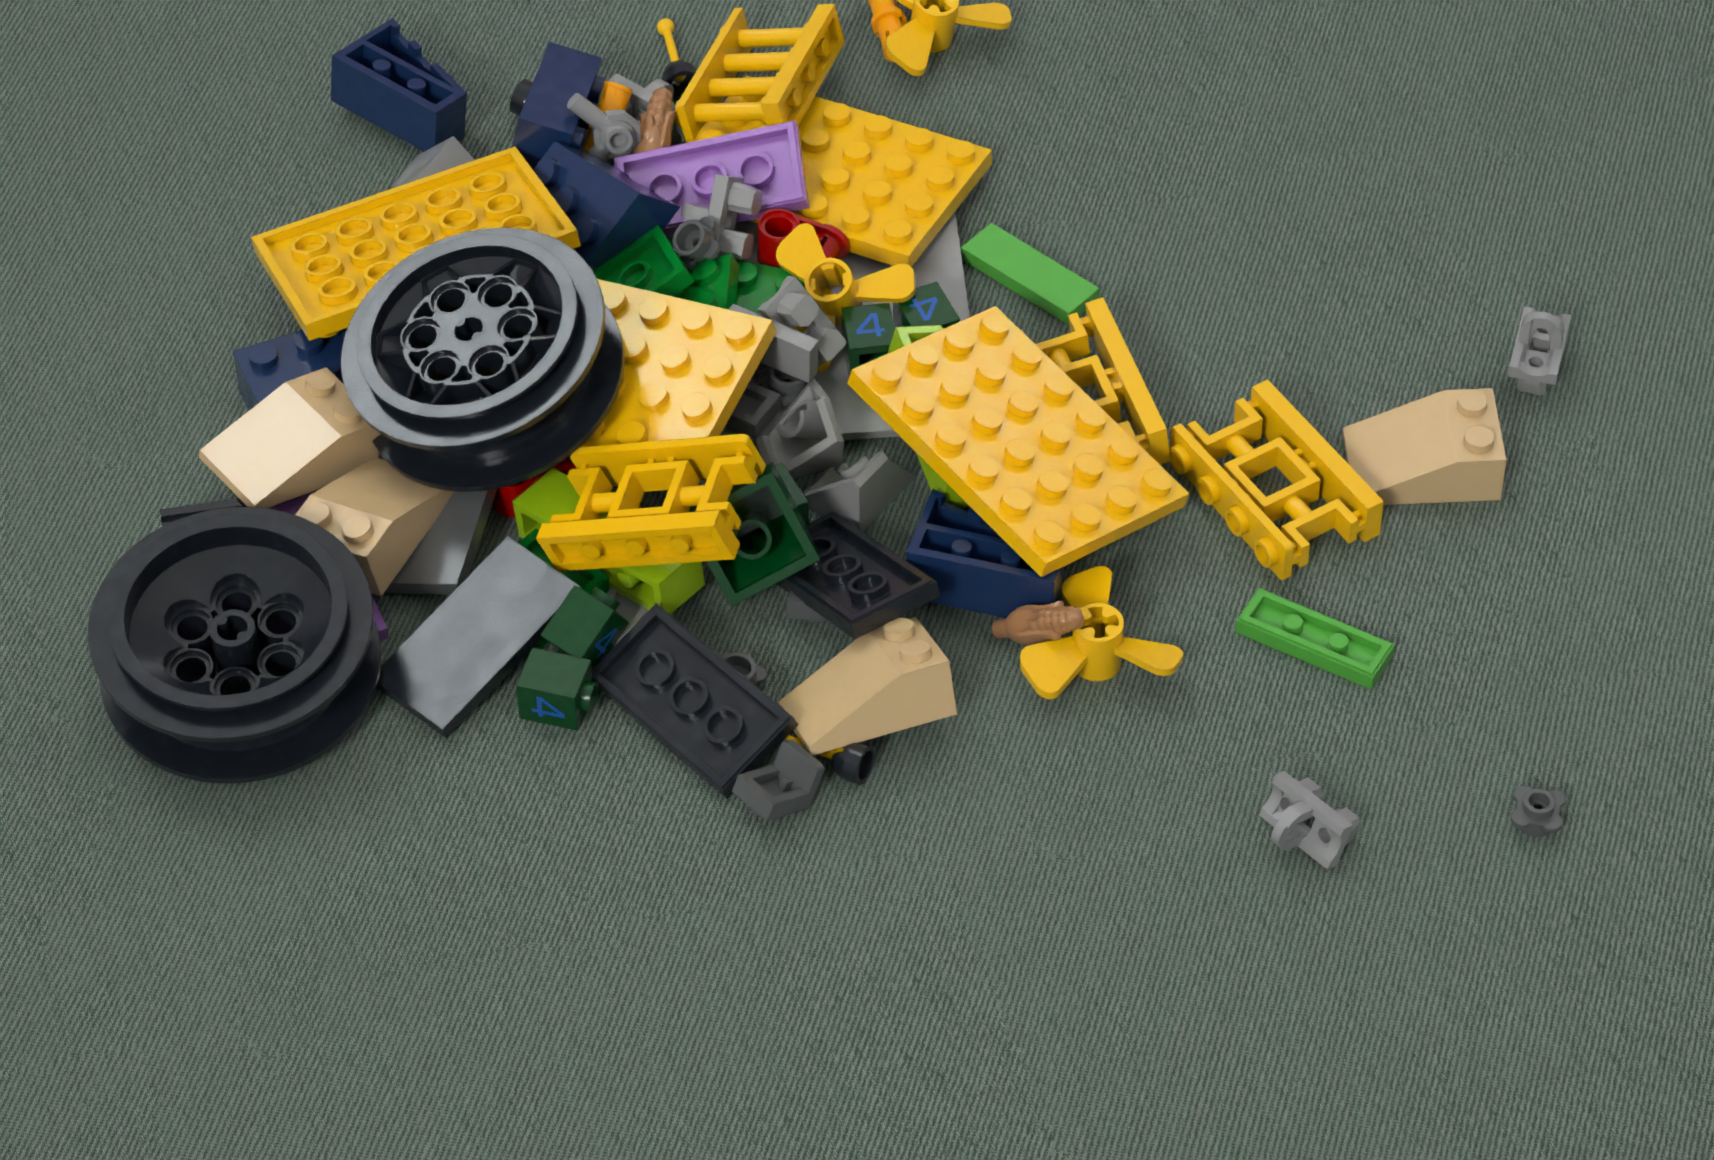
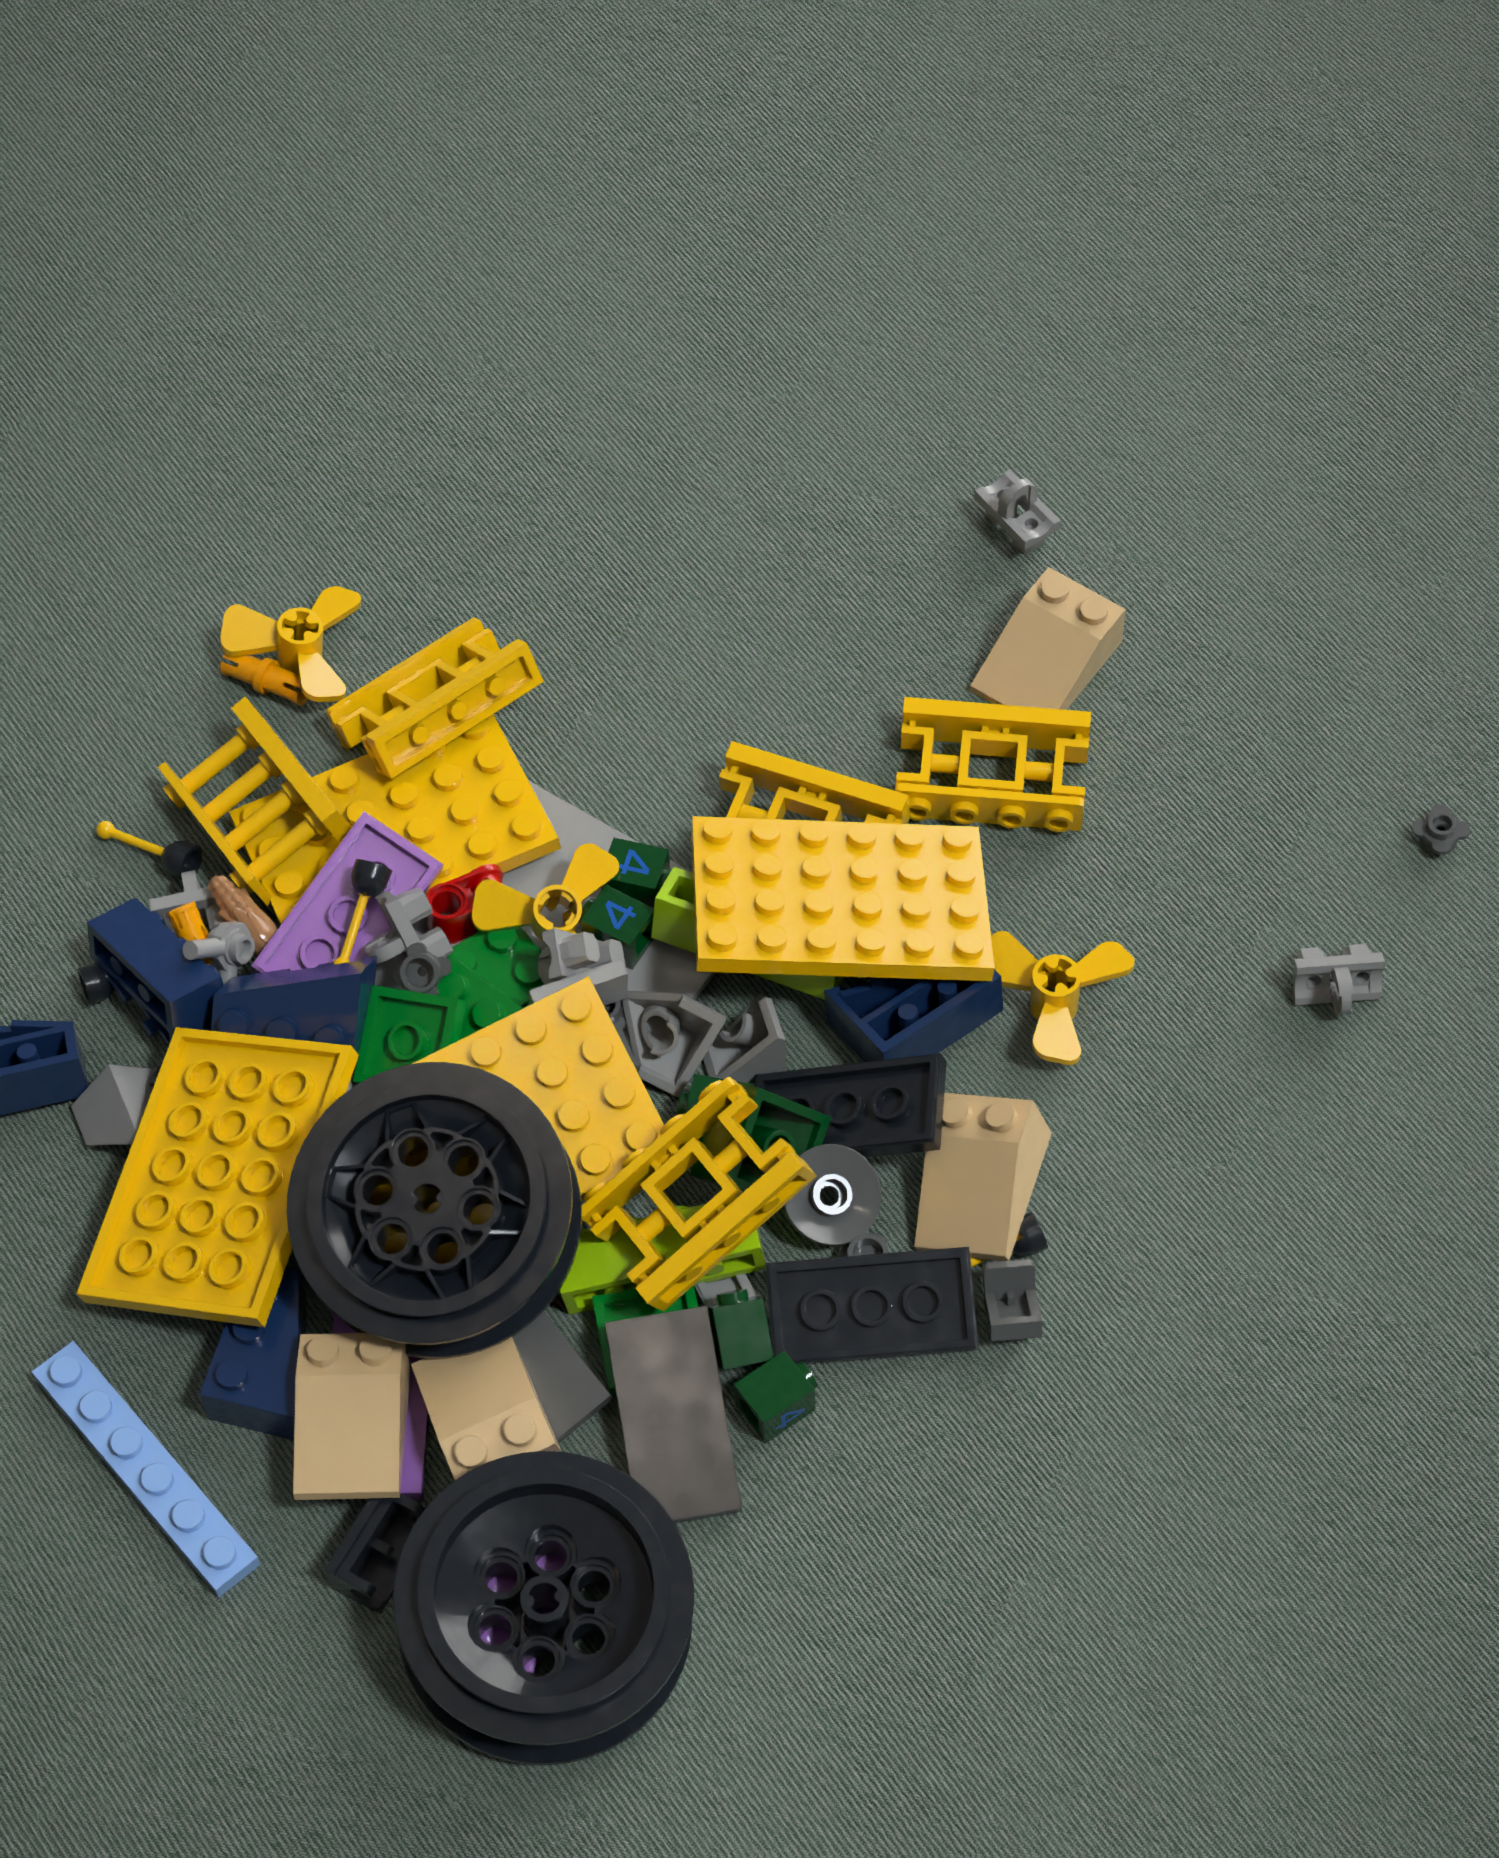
camera: 50 degrees left, 10 degrees up
bright green tile [961,223,1100,325] -> none
medium nougat piece [992,601,1084,645] -> none
bright green tile [1235,588,1395,690] -> none
none -> light blue plate [31,1341,261,1598]
none -> yellow fence [326,617,544,779]
none -> black hinge [333,859,393,964]
none -> dark grey dish [784,1144,882,1245]

